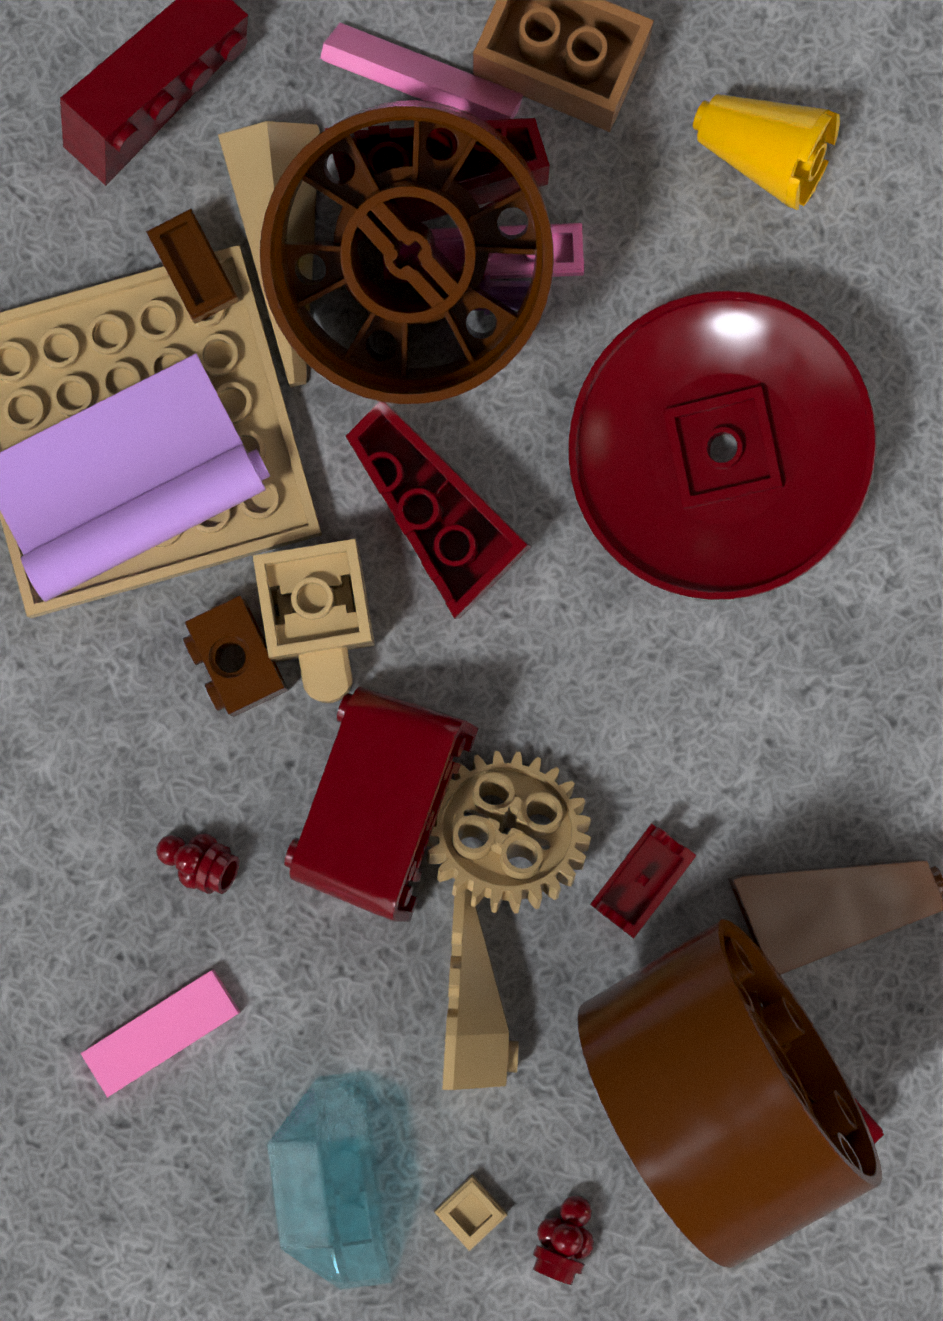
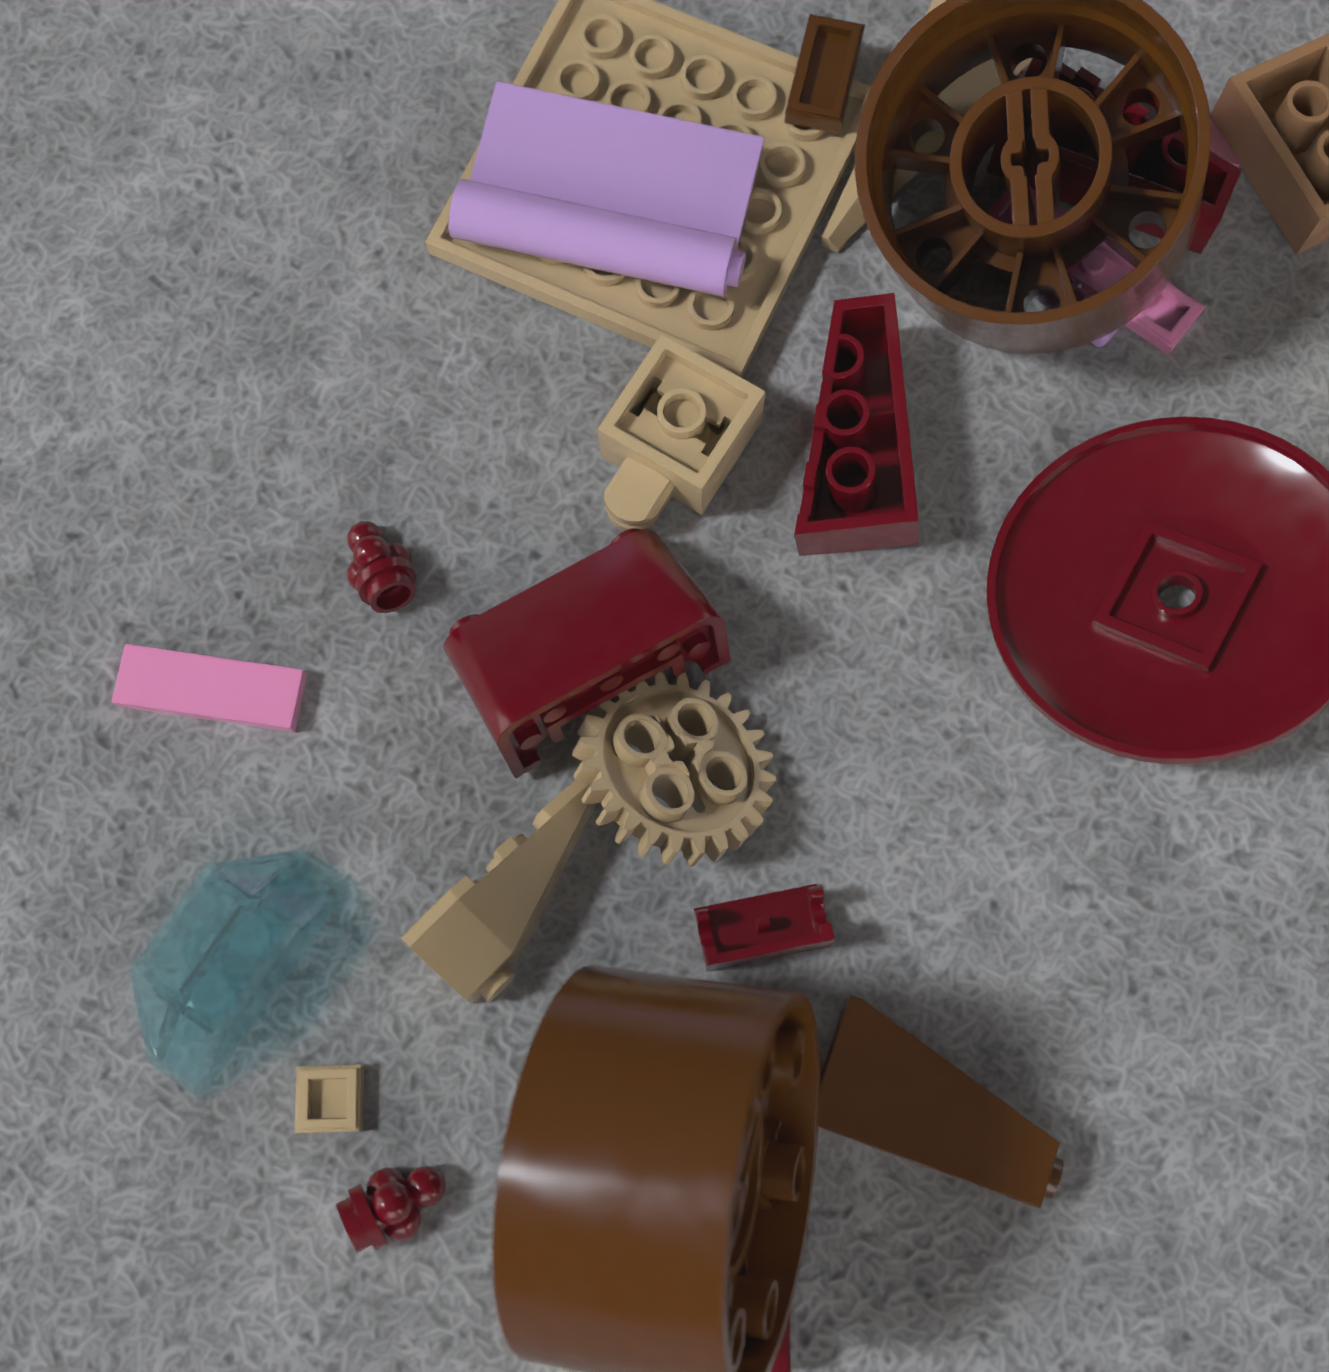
camera: 40 degrees right, 10 degrees down
reddish brown brick [183,596,289,717] -> none

